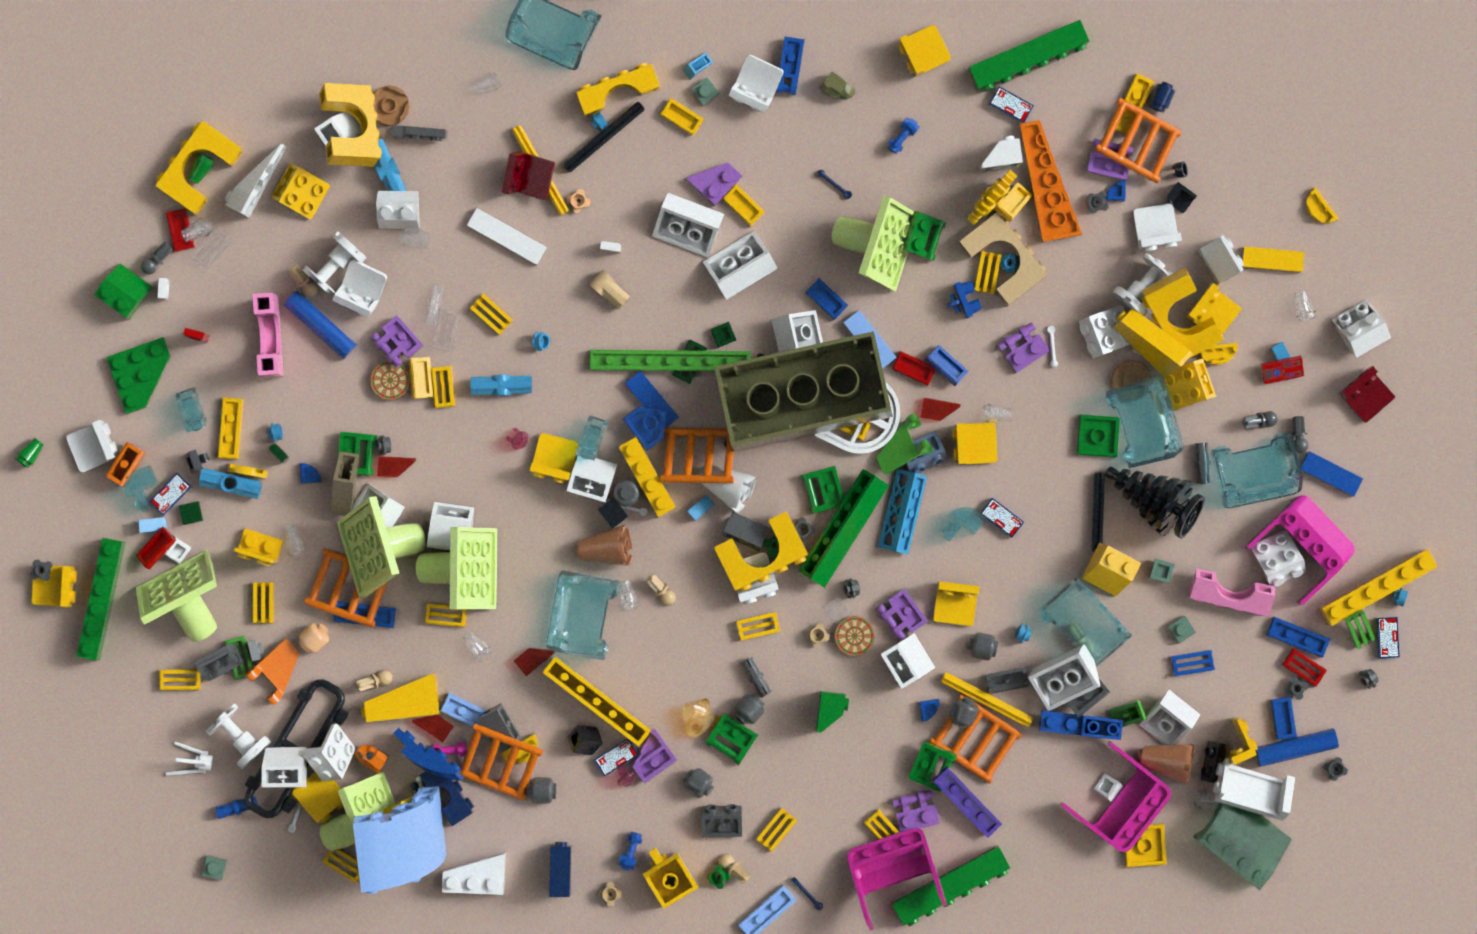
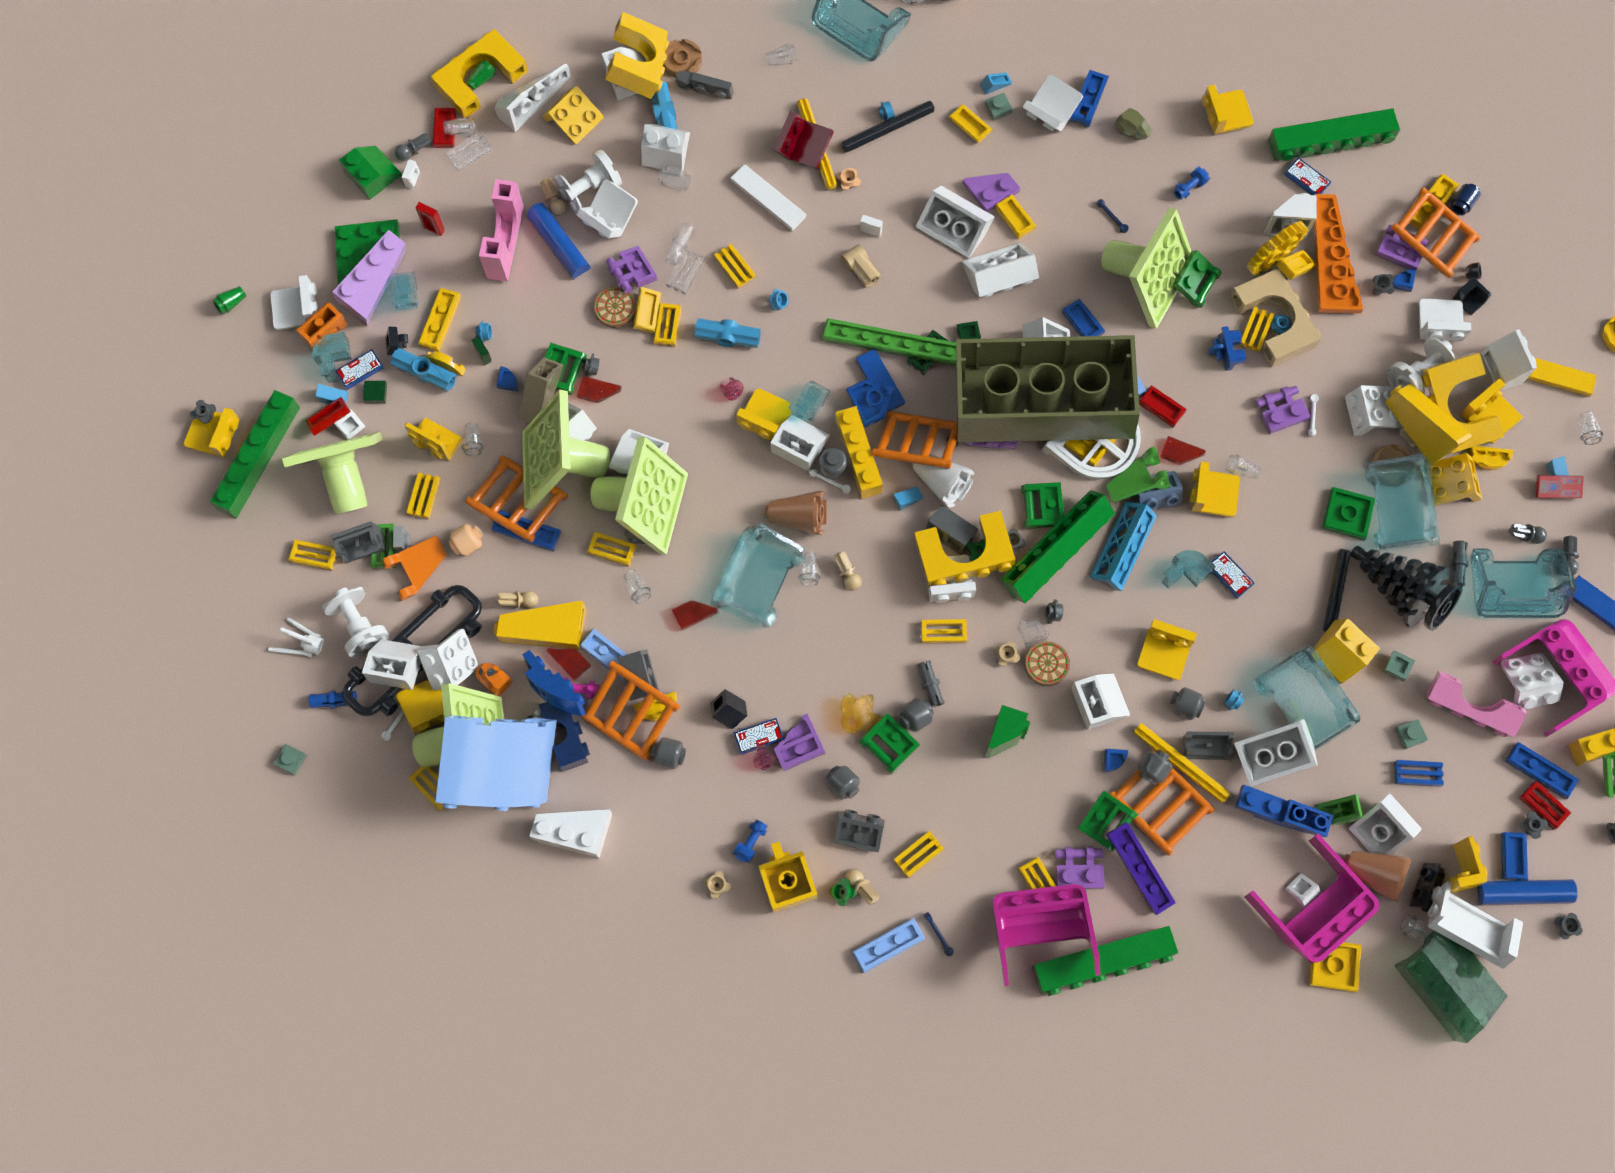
camera: 20 degrees right, 15 degrees down
yellow brick [542,656,651,747] -> none
dark blue slope [549,842,572,897] -> none
yellow arch [576,63,660,117] -> none
black panel [598,498,629,529] -> none
medium lavender plate [876,589,928,641] -> none
blue tile [925,345,968,387] -> none
dark grey bracket [1066,679,1110,718] -> none
none -> lavender wedge [333,230,406,326]

